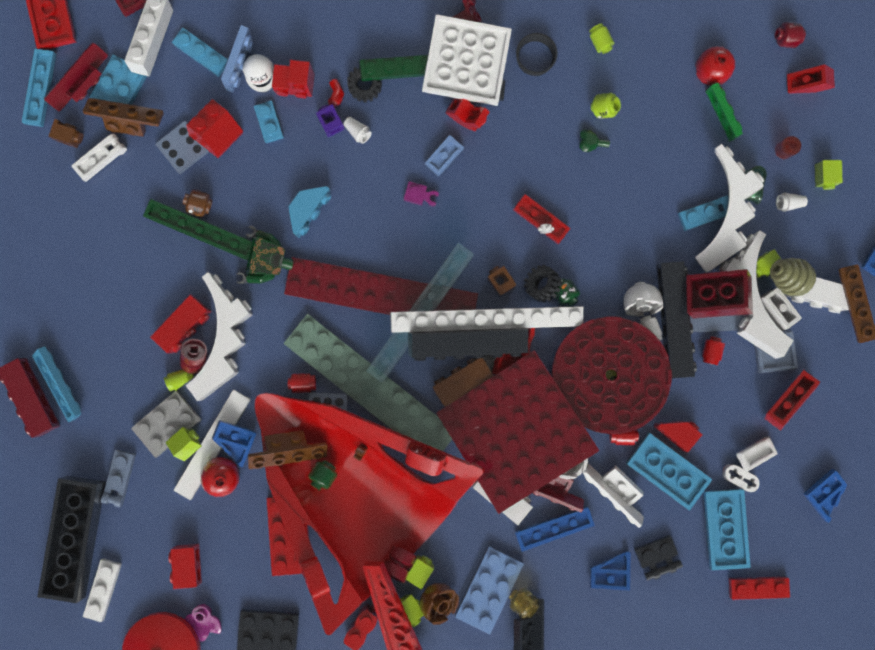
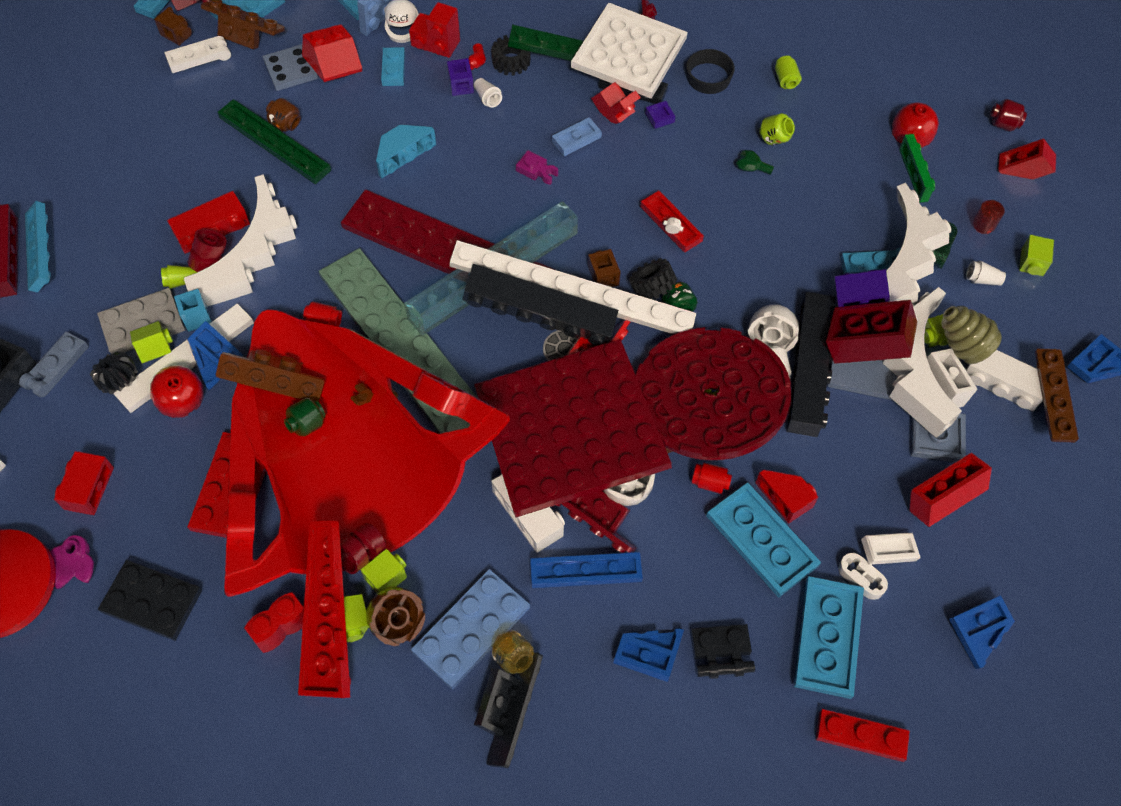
camera: 20 degrees right, 25 degrees down
dark green torso [236,225,293,284] -> none
reddish brown brick [432,358,493,407] -> none
white bracket [583,464,644,528] -> none
red brick [702,336,725,365] -> none
none -> black gear [90,351,138,394]
none -> dark azure brick [174,289,212,332]
none -> dark purple plate [645,101,676,129]
none -> dark purple brick [835,269,890,307]

